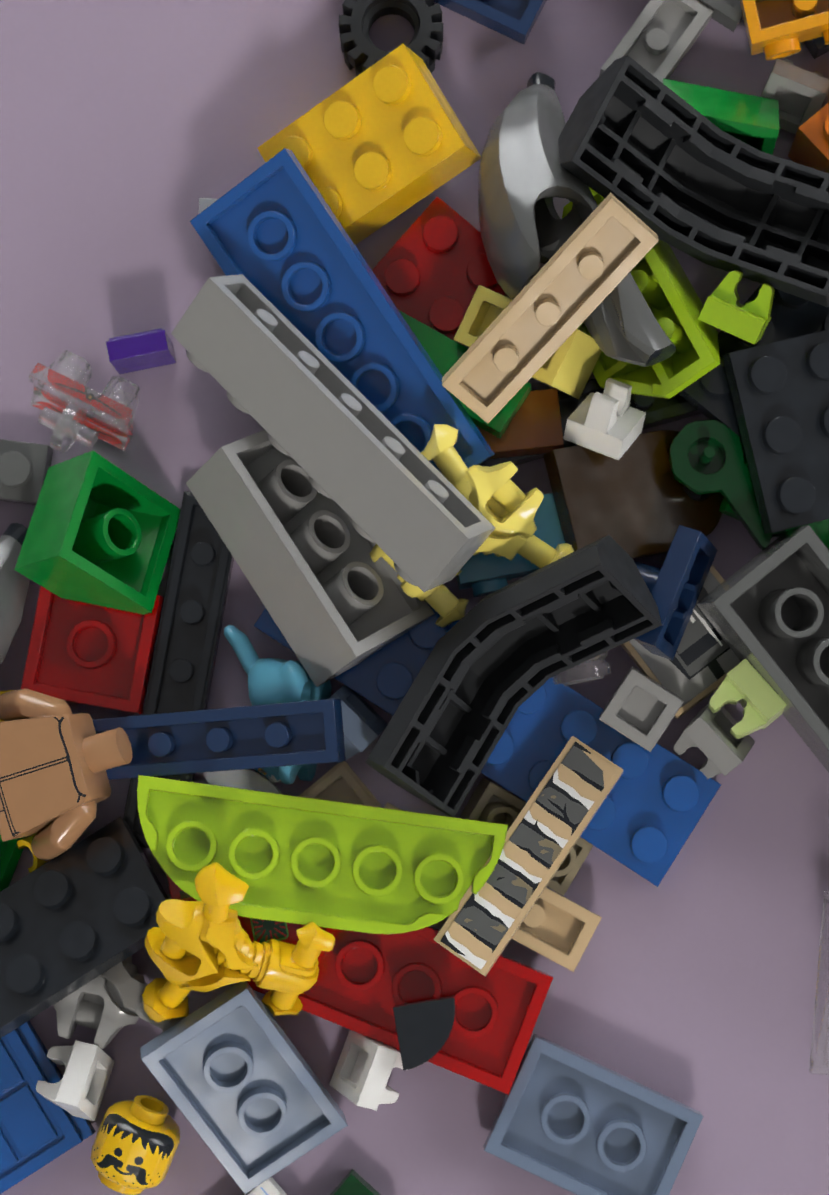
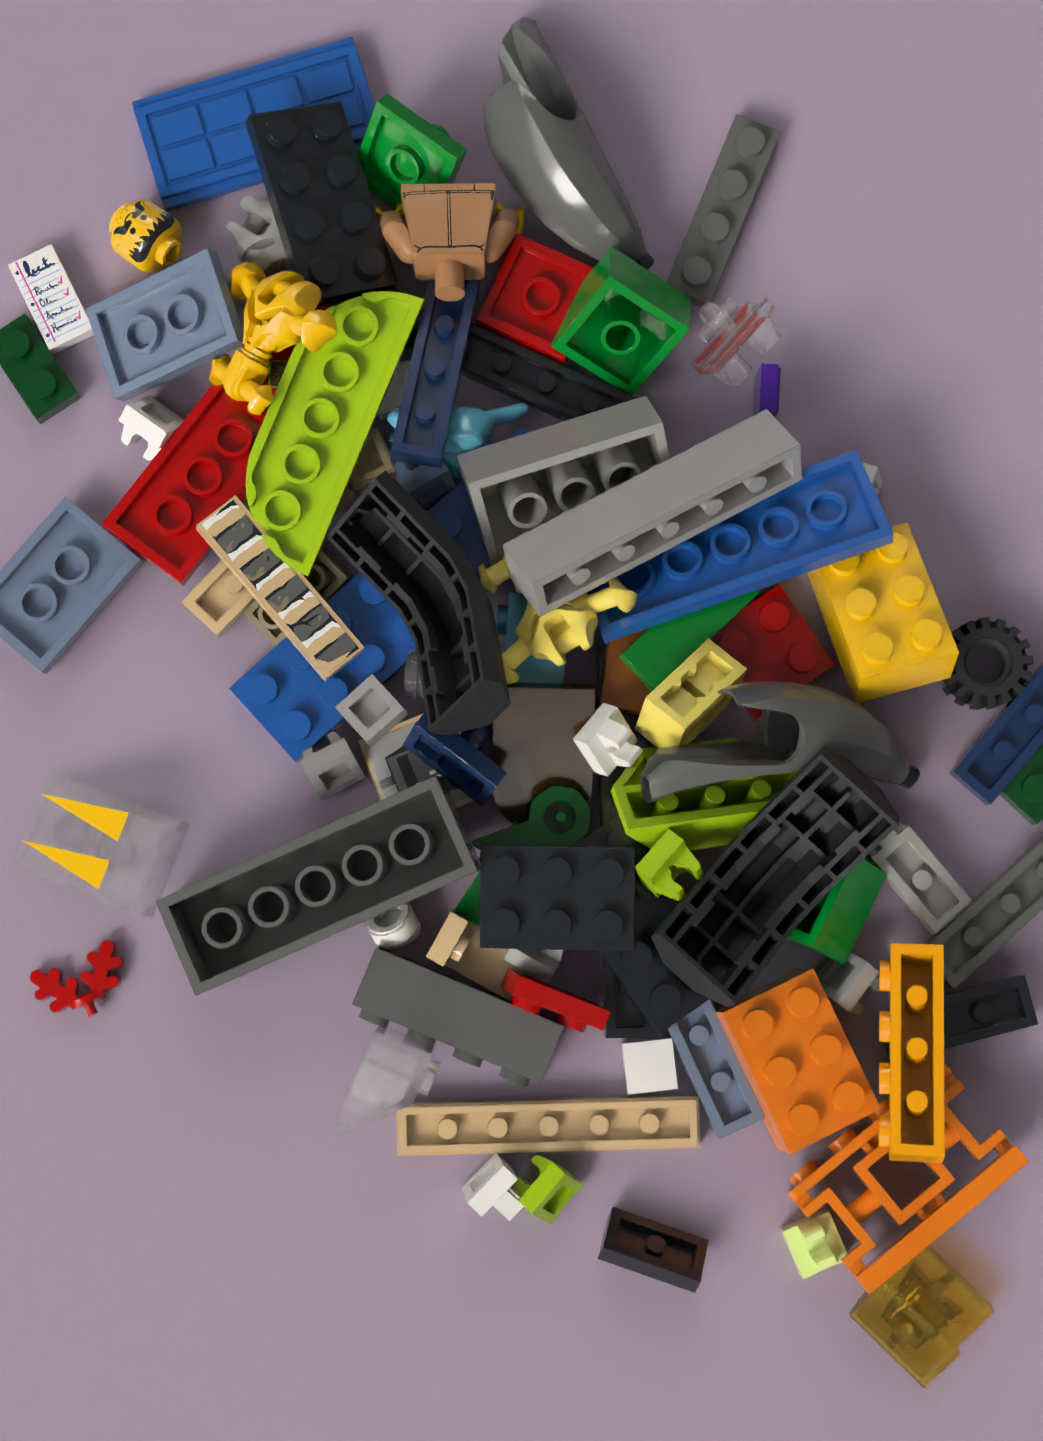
camera: 95 degrees right, 0 degrees up
white tile [36,1040,115,1121] -> none
black tile [393,995,456,1071] -> none
tan plate [442,193,659,423] -> none
yellowish green tile [708,658,787,739] -> none

